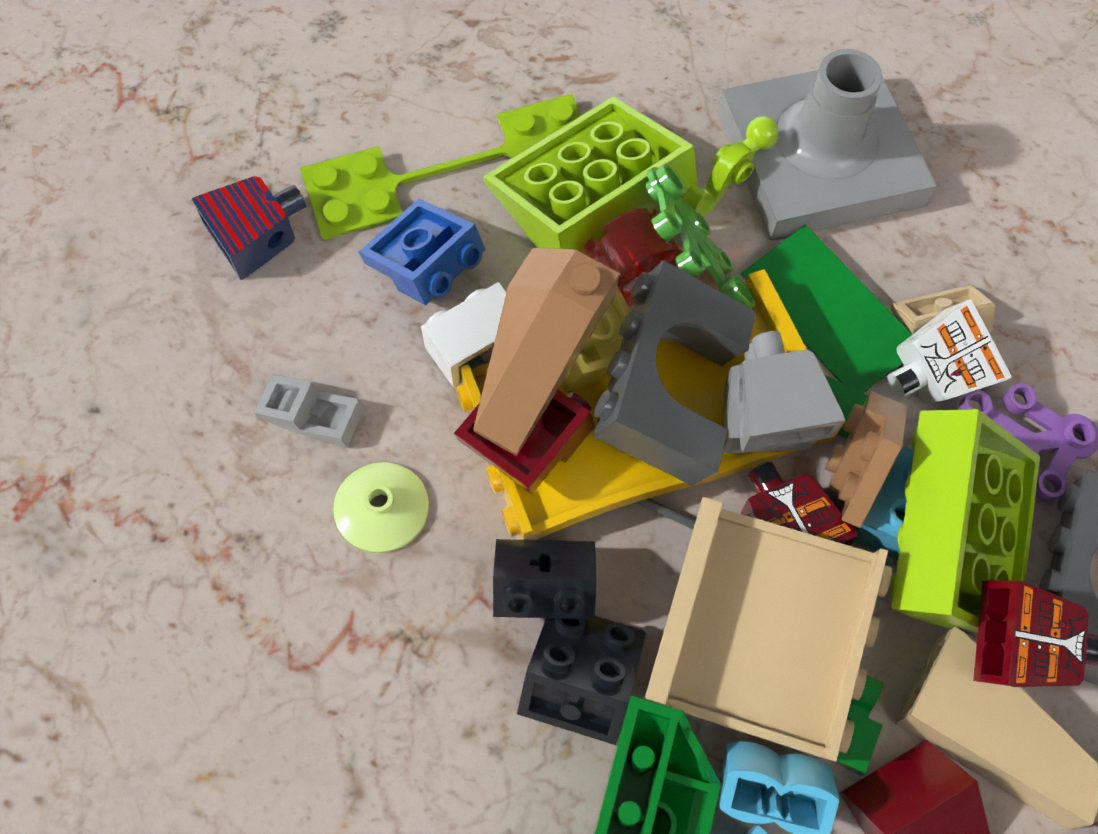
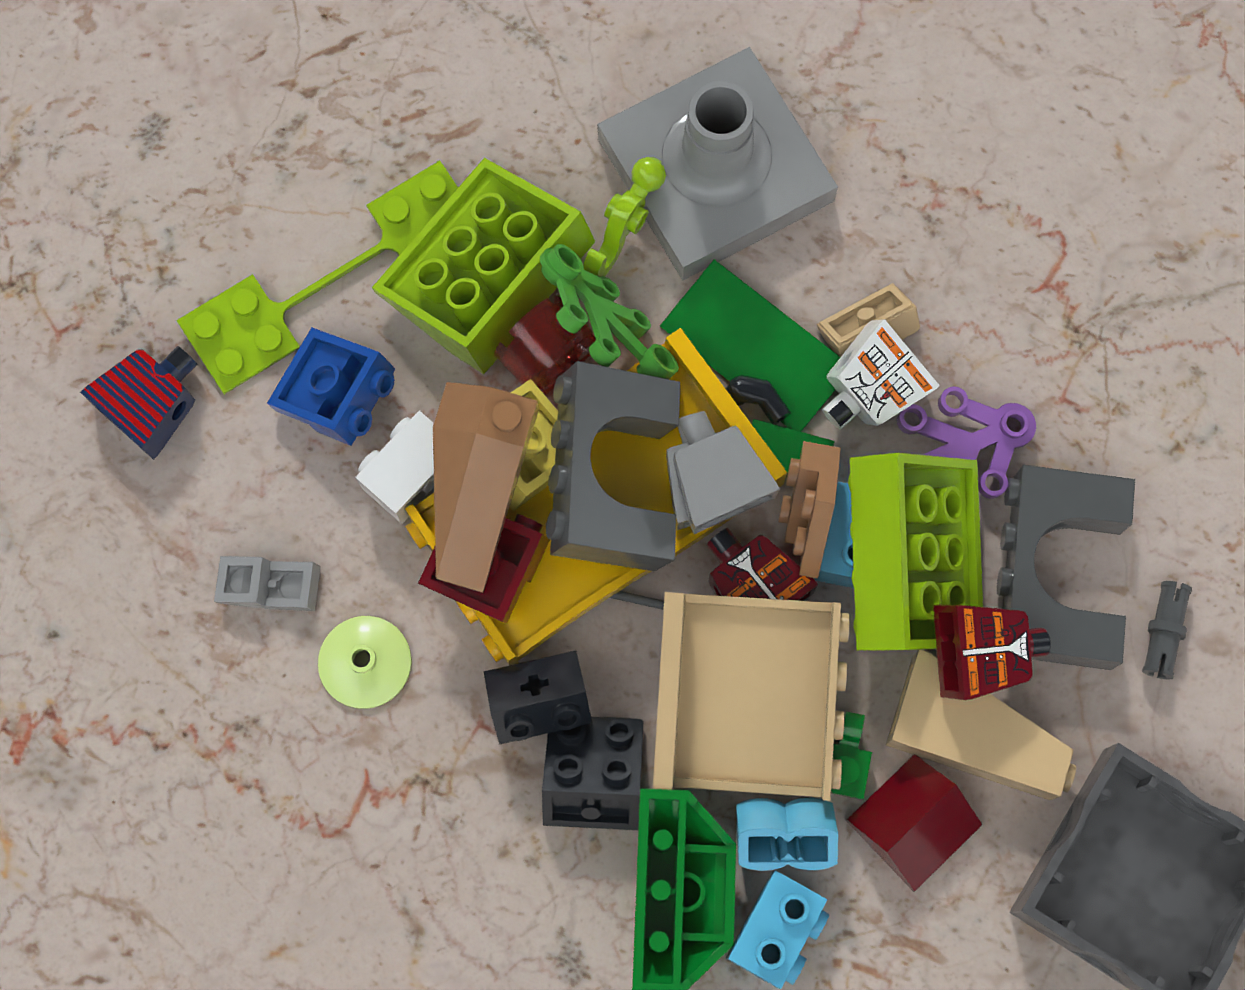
camera: 10 degrees left, 10 degrees up
none -> black arm [725,375,791,425]

